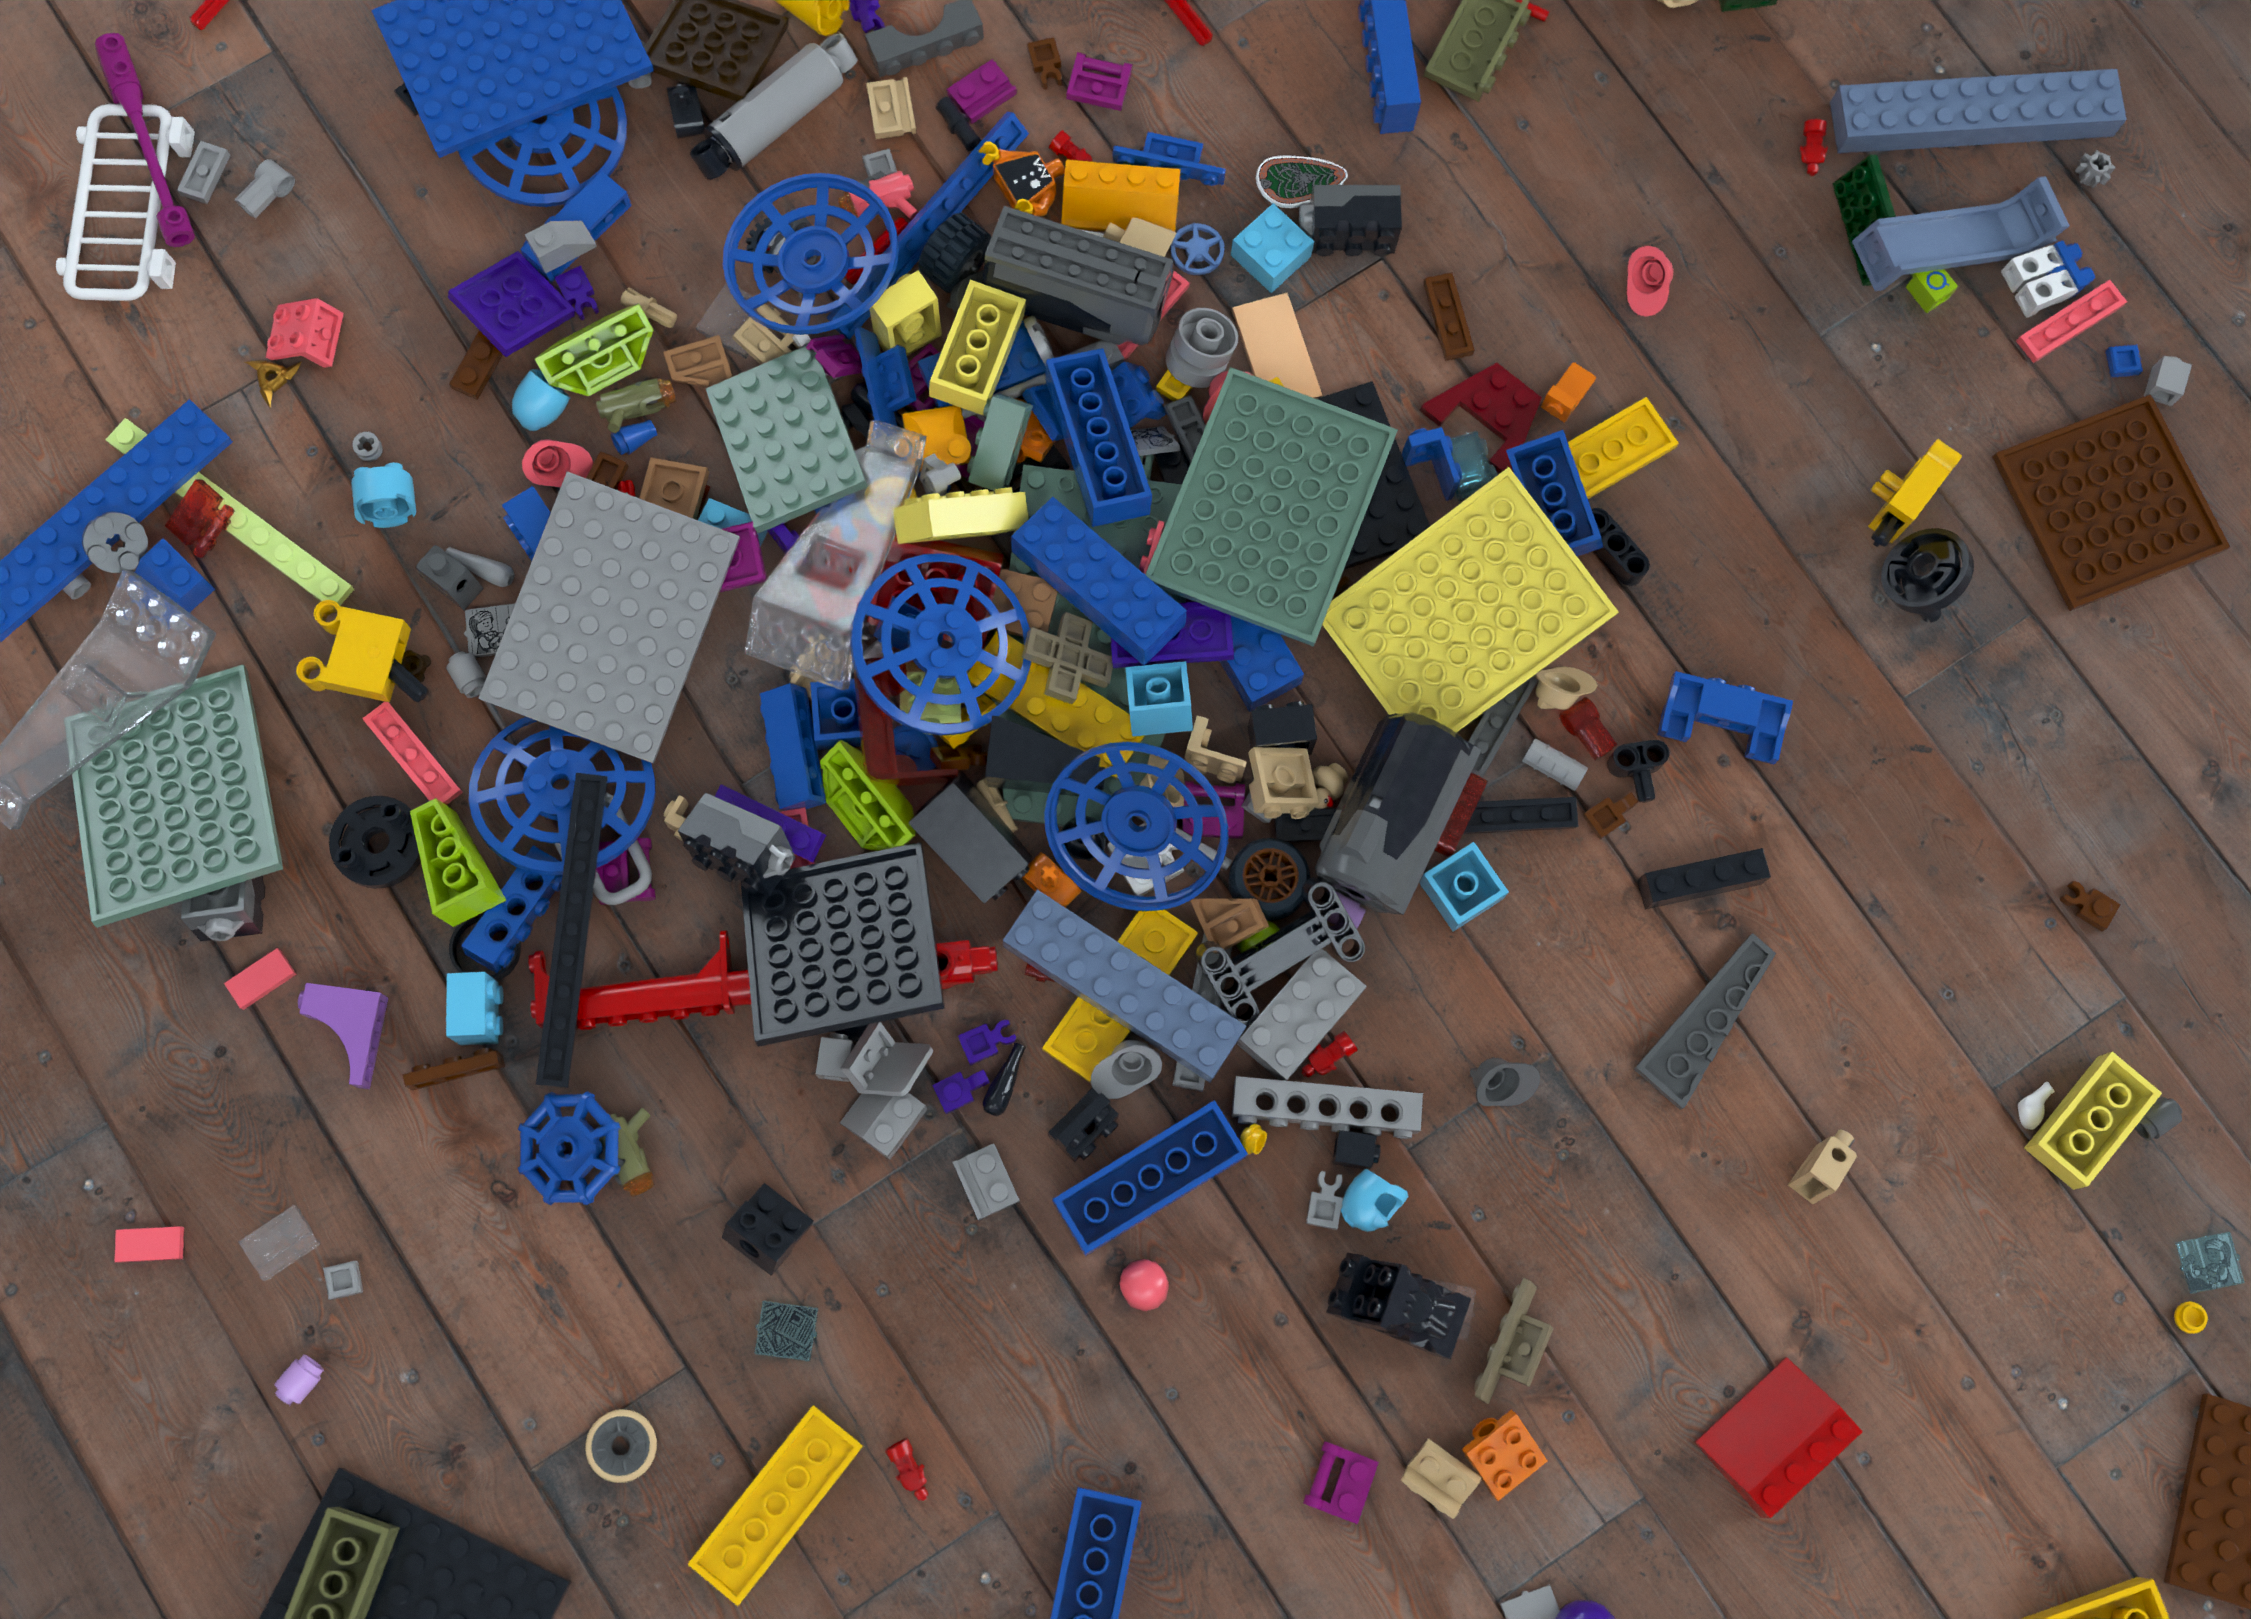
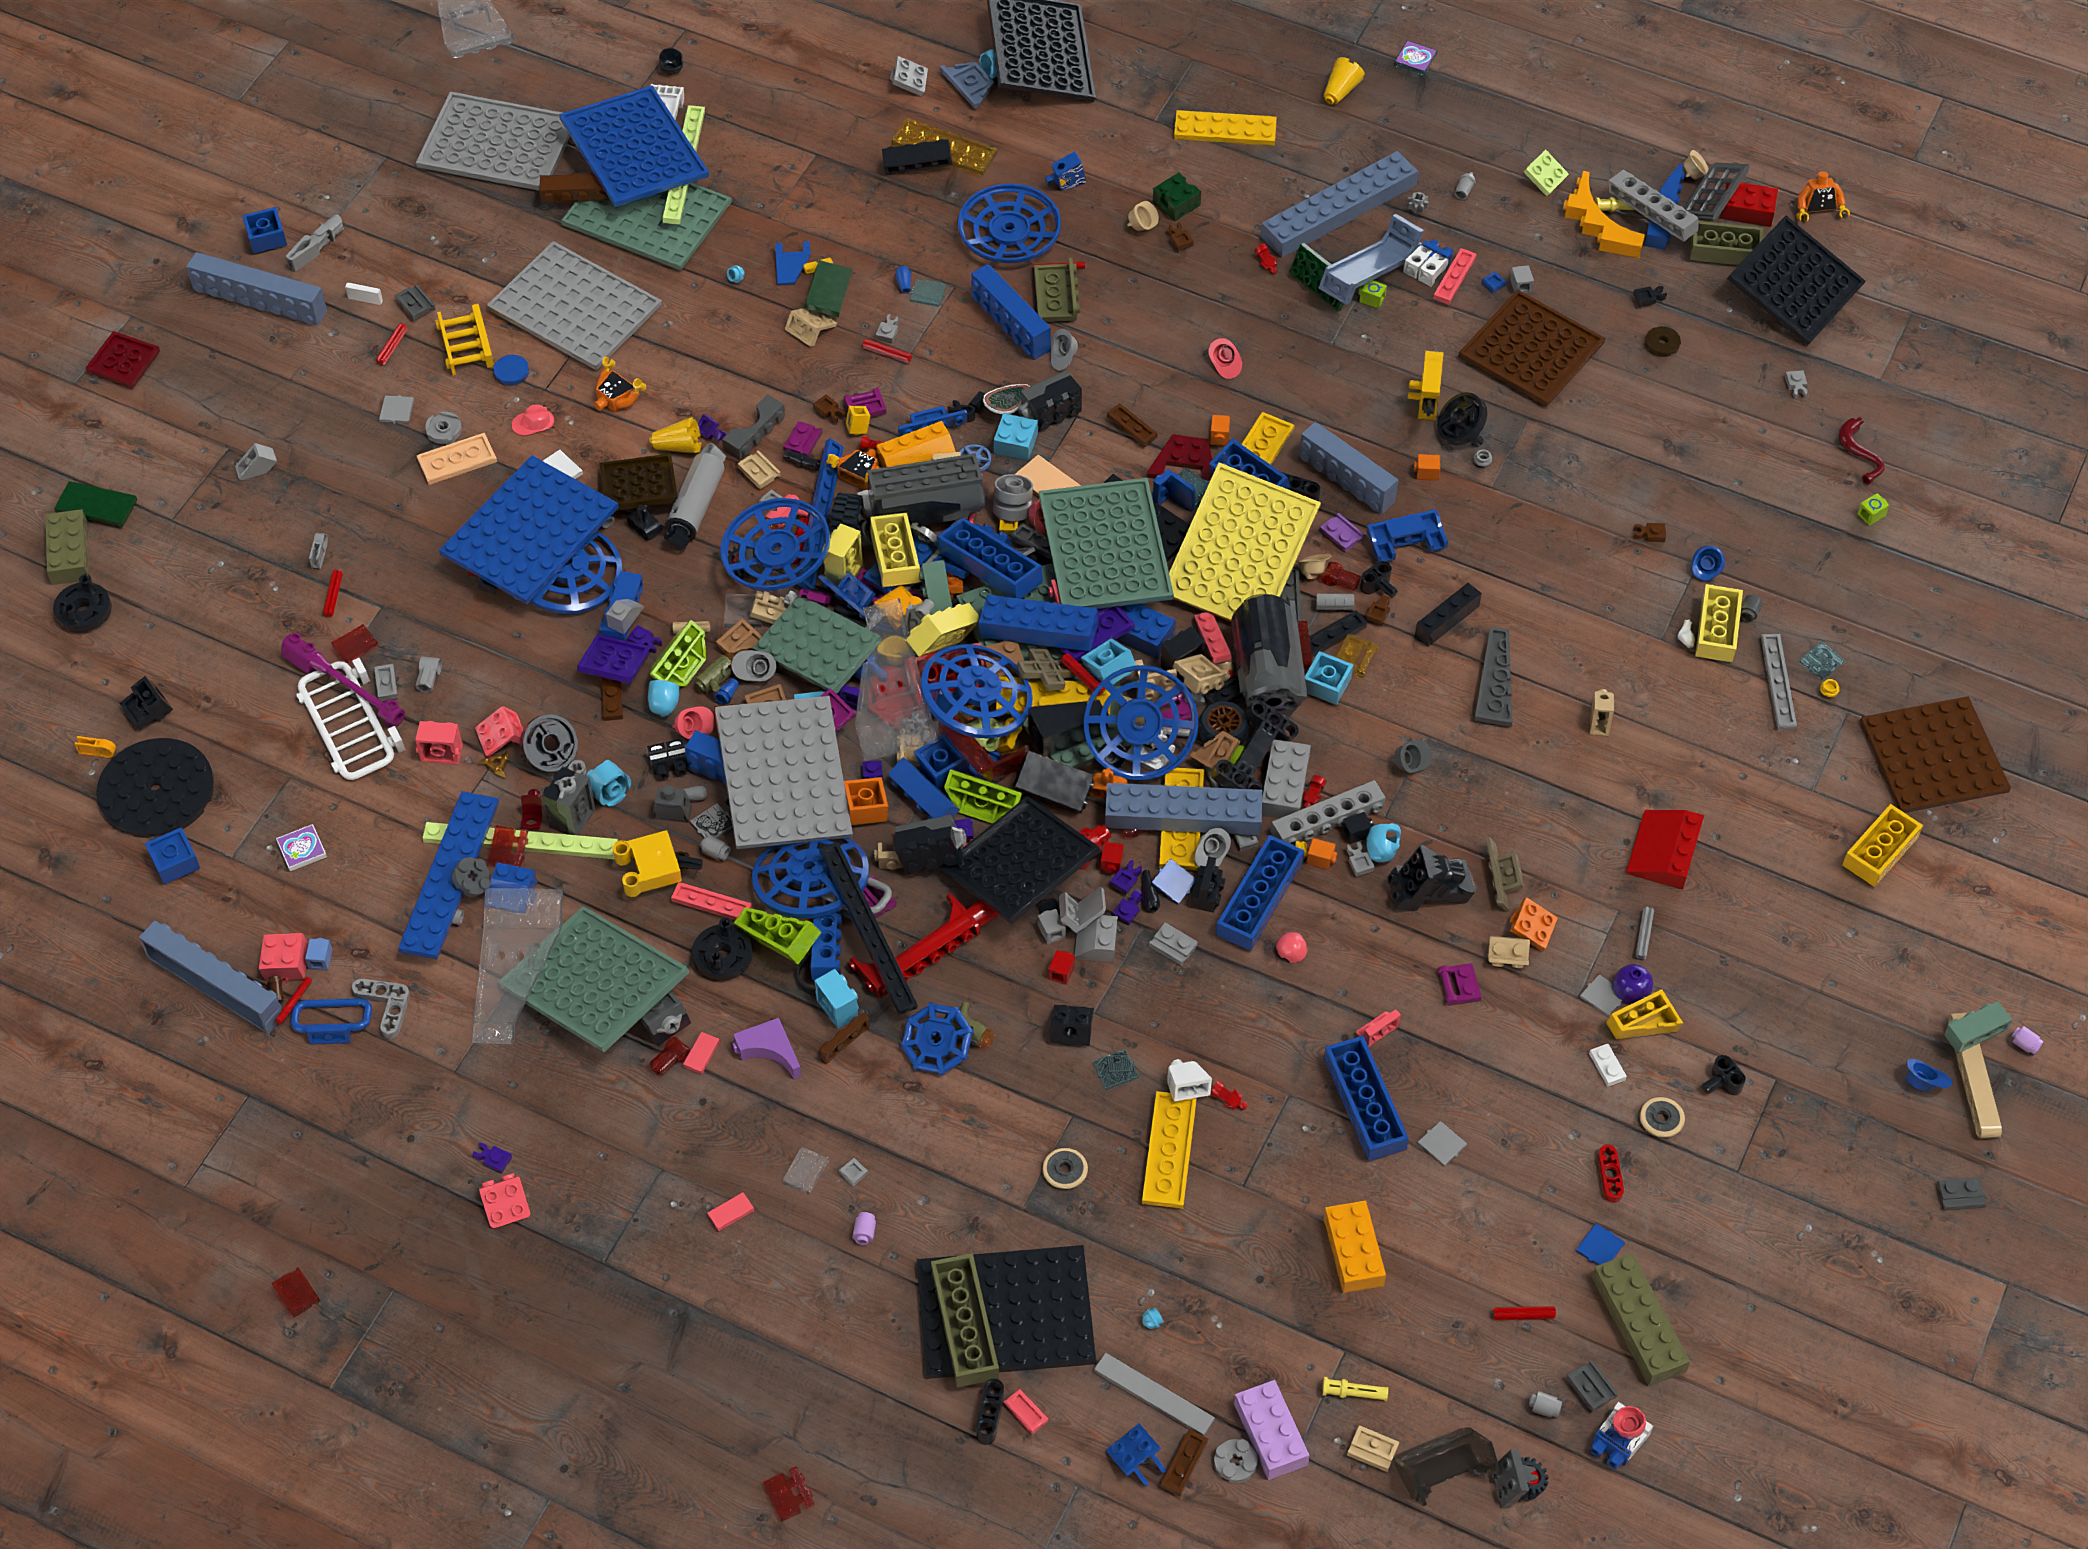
camera: 25 degrees left, 20 degrees down
none -> clear red plate [331,624,378,664]
none -> coral brick [416,721,463,765]
none -> piece [520,714,578,772]
none -> dark red bracket [521,789,543,829]
none -> piece [542,766,596,836]
none -> black hips [647,738,688,780]
none -> clear red piece [649,1036,691,1076]
none -> light grey piece [731,650,776,681]
none -> orange brick [844,777,888,825]
none -> yellow brick [846,406,870,435]
none -> dark purple plate [862,760,883,780]
none -> black bar [947,391,985,422]
none -> red brick [1048,950,1075,985]
none -> light grey piece [1051,329,1078,371]
none -> red axle [1061,653,1105,696]
none -> red brick [1101,841,1124,874]
none -> piece [1151,858,1196,904]
none -> white torso [1167,1059,1212,1102]
none -> reddish brown plate [1169,222,1194,251]
none -> coral plate [1194,612,1231,664]
none -> sand blue brick [1299,421,1399,515]
none -> orange brick [1307,838,1338,870]
none -> medium lavender plate [1320,513,1365,553]
none -> clear yellow plate [1336,634,1379,678]
none -> coral bracket [1356,1009,1401,1047]
none -> orange brick [1413,454,1440,480]
none -> light grey piece [1454,172,1476,200]
none -> light grey plate [1474,449,1492,467]
none -> light grey axle [1635,907,1654,960]
none -> blue hat [1691,545,1726,581]
none -> light grey tile [1760,634,1797,730]

